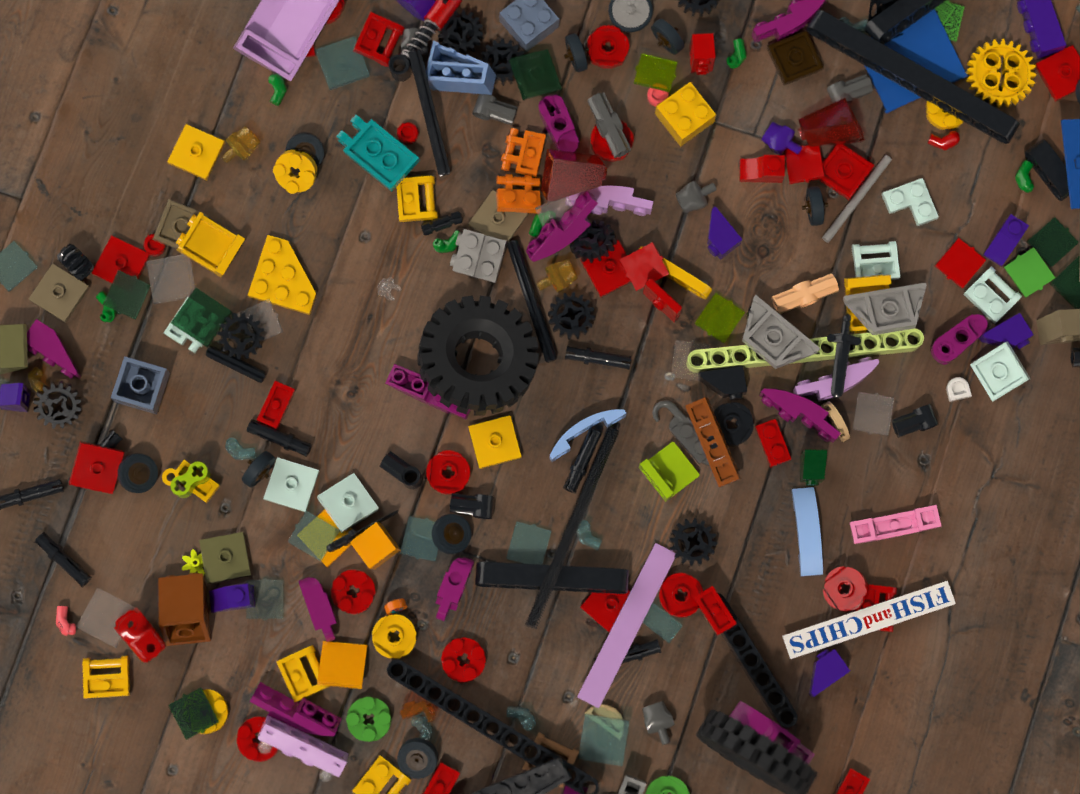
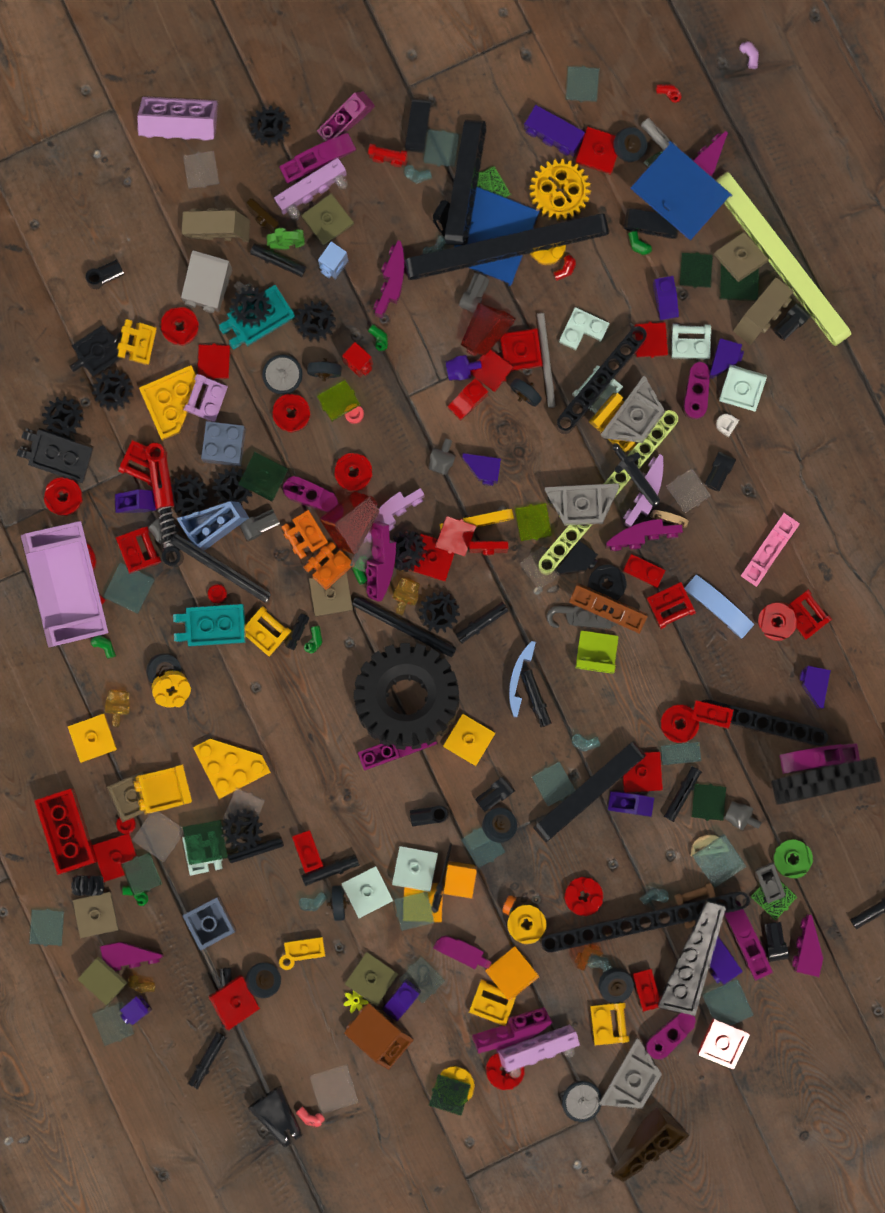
camera: 40 degrees left, 5 degrees up
black gear [33,381,82,429] -> none
black pin [34,532,92,587] -> none
yellow plate [83,656,130,699] -> none
red piece [114,607,166,663] -> none
lime axle [170,461,210,498] -> none
red plate [331,570,376,615] -> none
bright green plate [346,697,391,742] -> none
clear plate [377,277,401,301] -> none
red plate [426,450,470,495] -> none
magenta piece [436,557,475,621] -> none
light grey plate [450,229,507,283] -> none
black axle [525,428,619,629] -> none
black wheel [564,33,589,72] -> none
lavender sticker [577,543,676,708] -> none
dark grey piece [587,92,631,158] -> none
yellow brick [655,82,716,147] -> none
black gear [669,518,717,567] -> none
dark brown plate [767,31,823,86] -> none
light nougat piece [772,273,839,314] -> none
white sticker [783,581,956,659] -> none
dark green slope [800,450,827,486] -> none
bright green piece [1004,247,1055,298] -> none
none -> red brick [34,788,97,875]
none -> black piece [248,1086,303,1147]
none -> black beam [556,326,647,434]
none -> dark purple slope [608,791,654,817]
none -> red plate [646,582,696,629]
none -> clear green piece [691,784,727,821]

